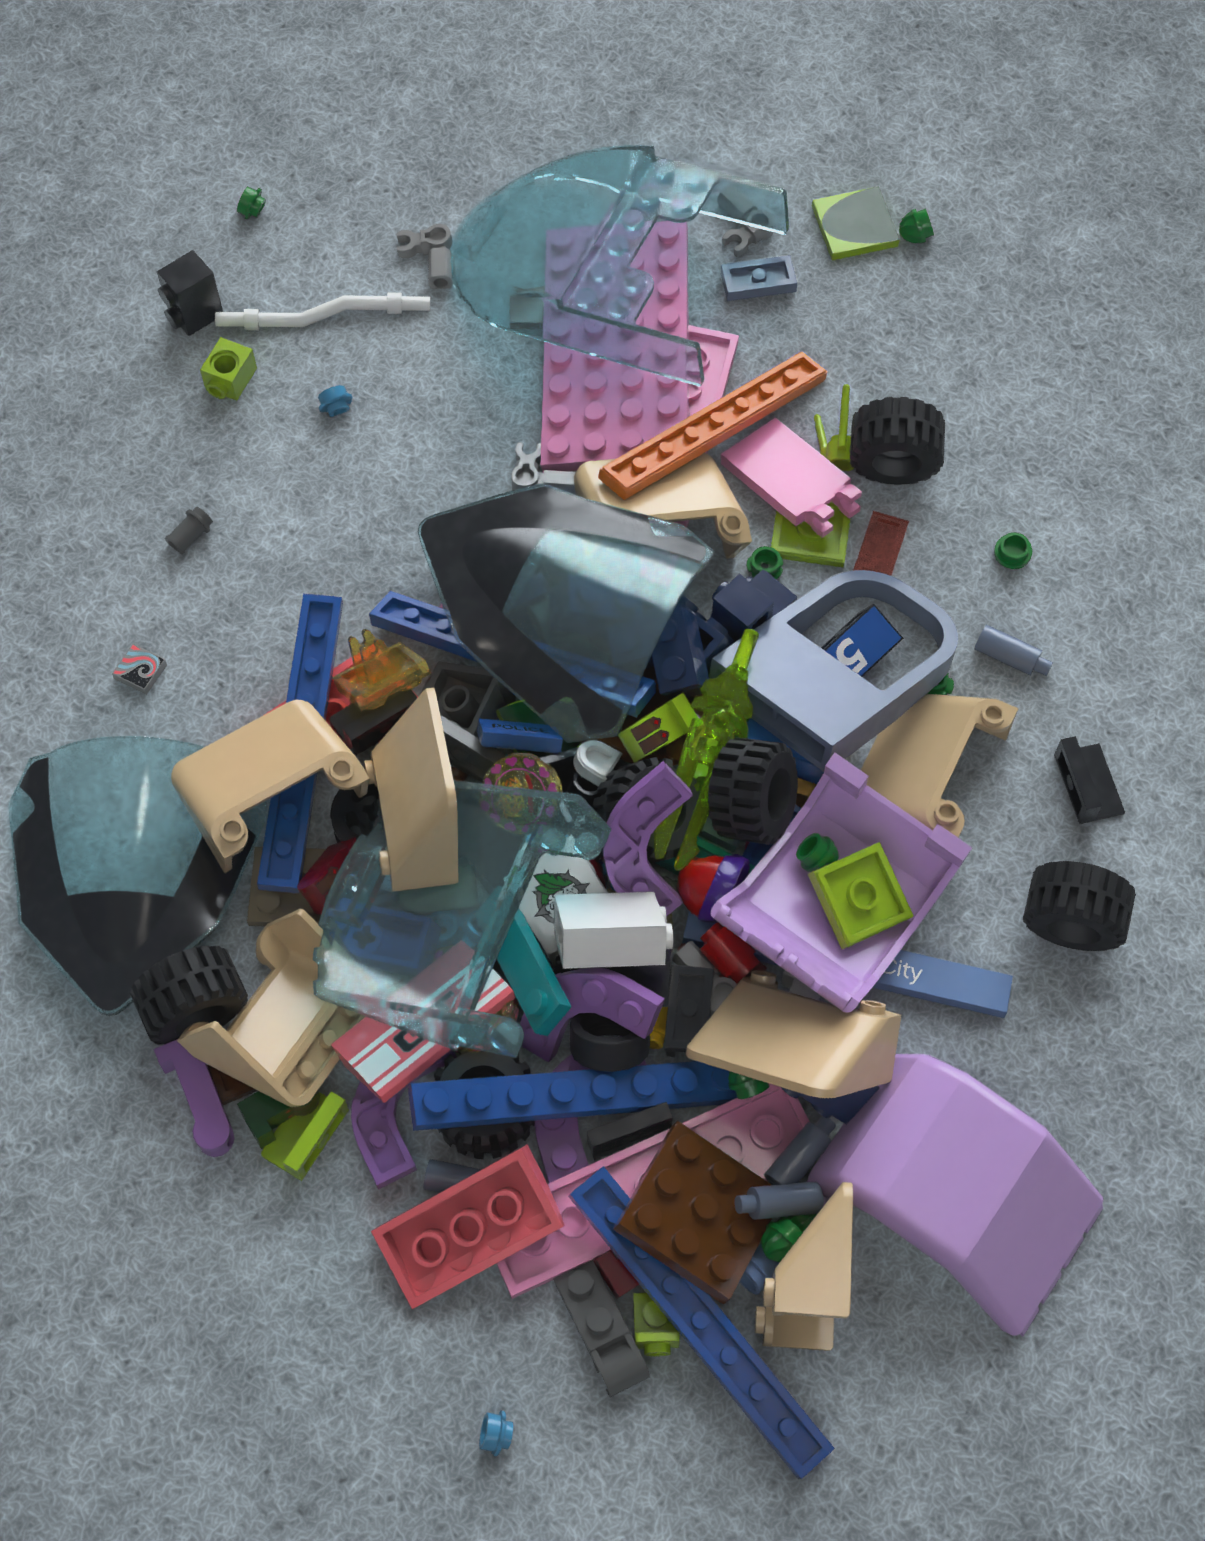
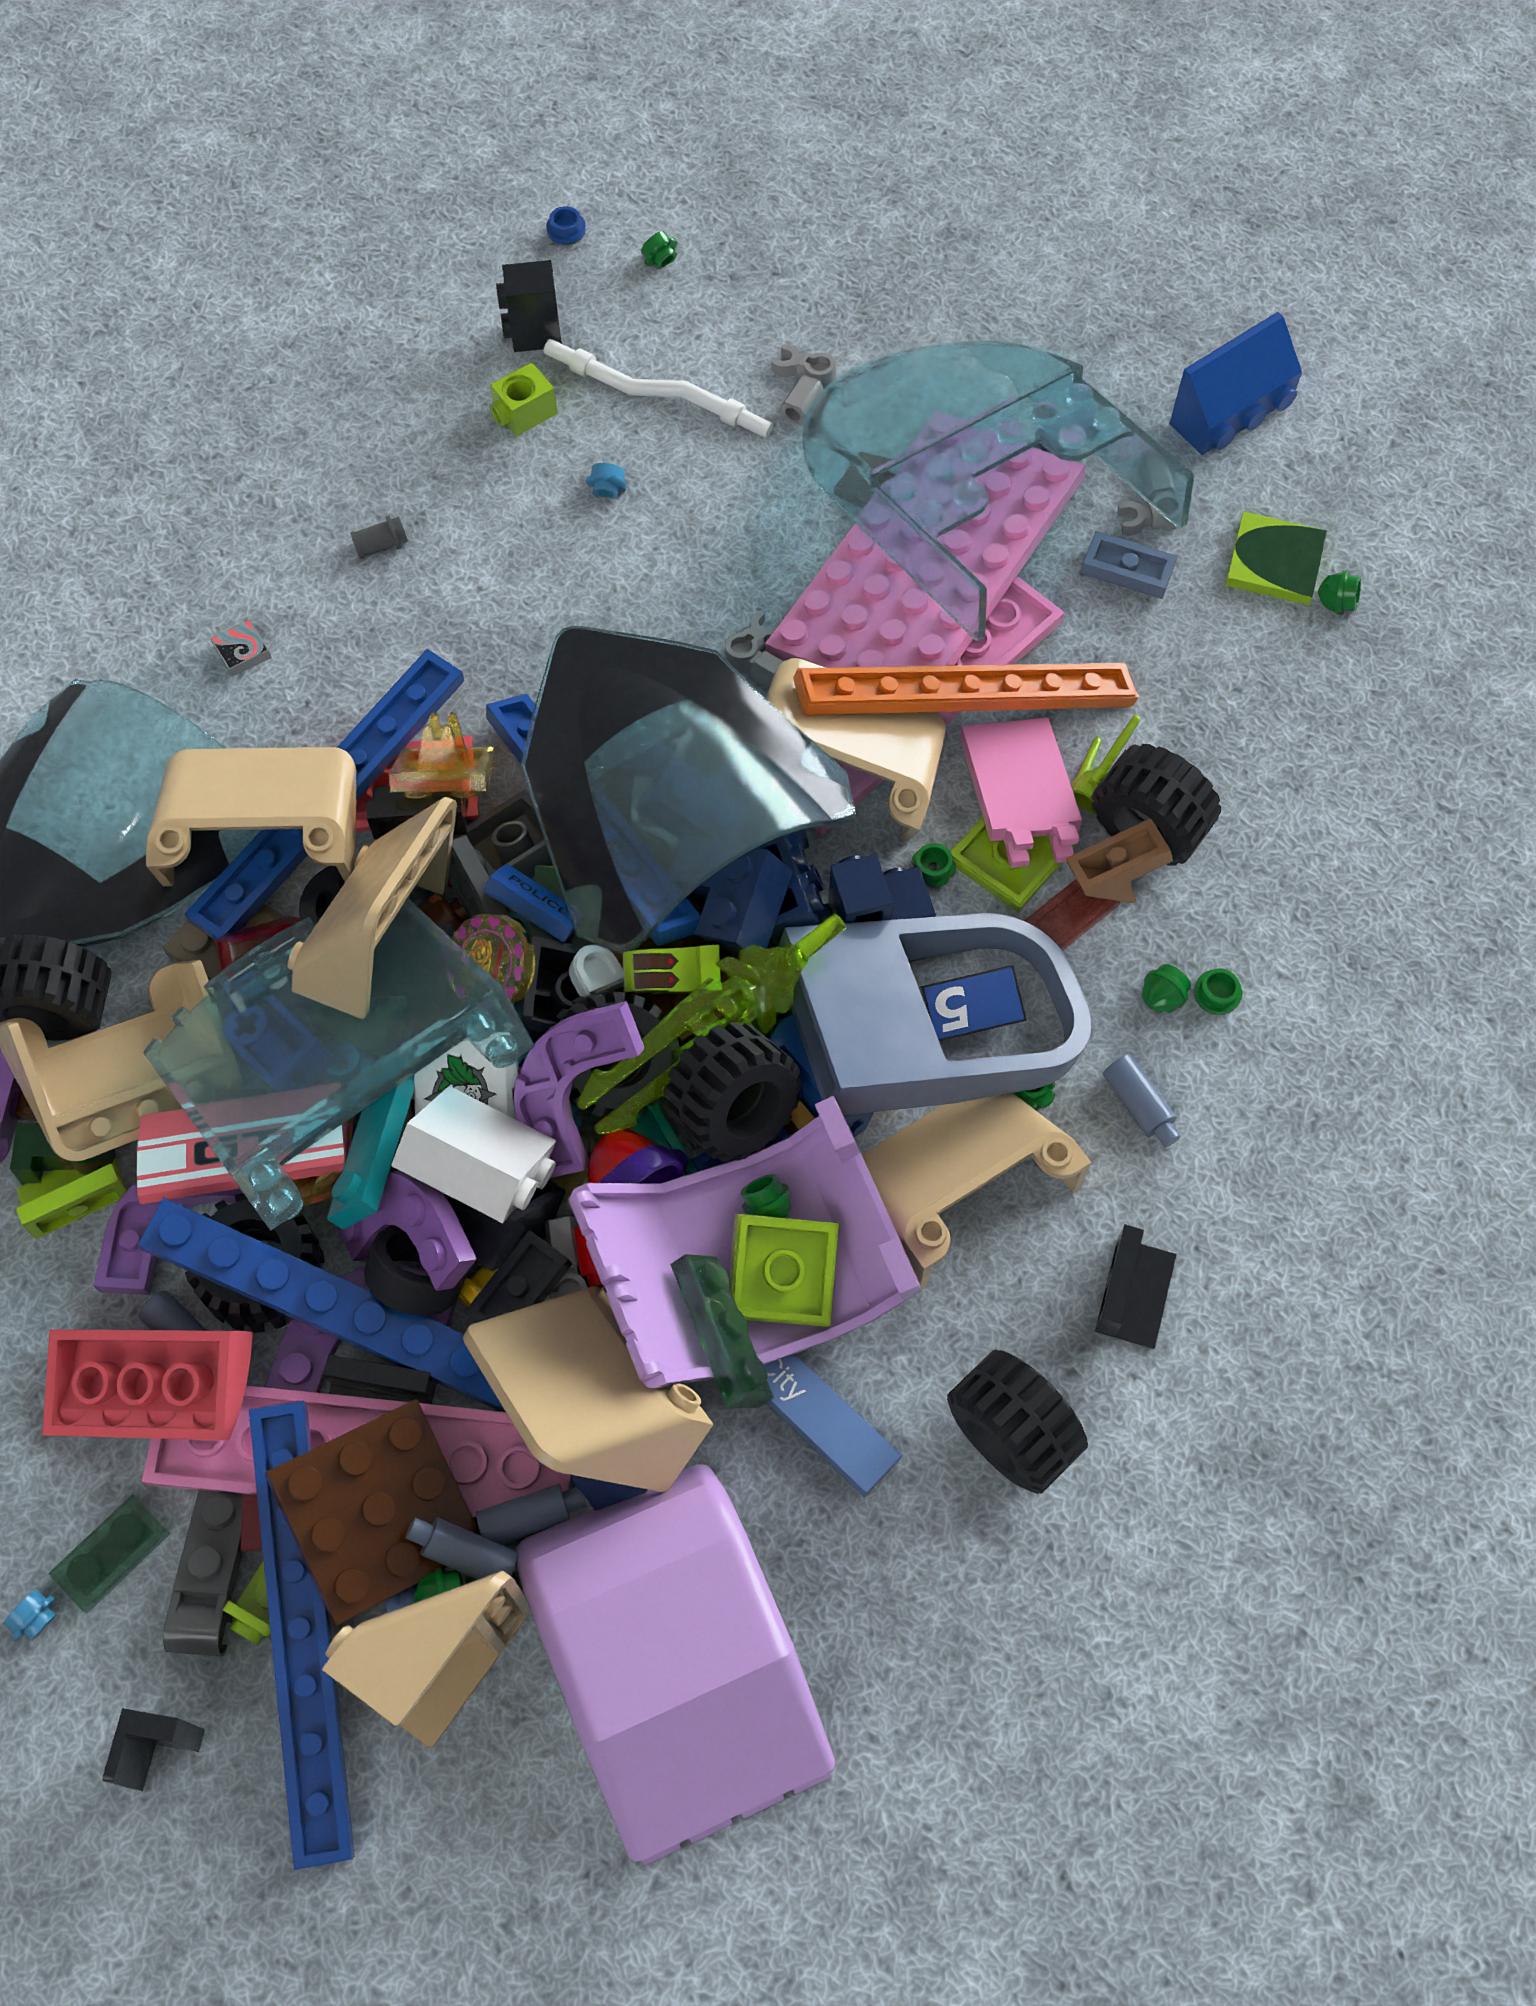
camera: 30 degrees right, 0 degrees up
none -> clear green plate [48,1494,171,1614]
none -> black panel [102,1708,205,1791]
none -> blue plate [546,206,586,245]
none -> clear green plate [670,1254,774,1409]
none -> medium nougat slope [1066,819,1173,903]
none -> green plate [1142,964,1191,1013]
none -> blue slope [1169,312,1302,455]

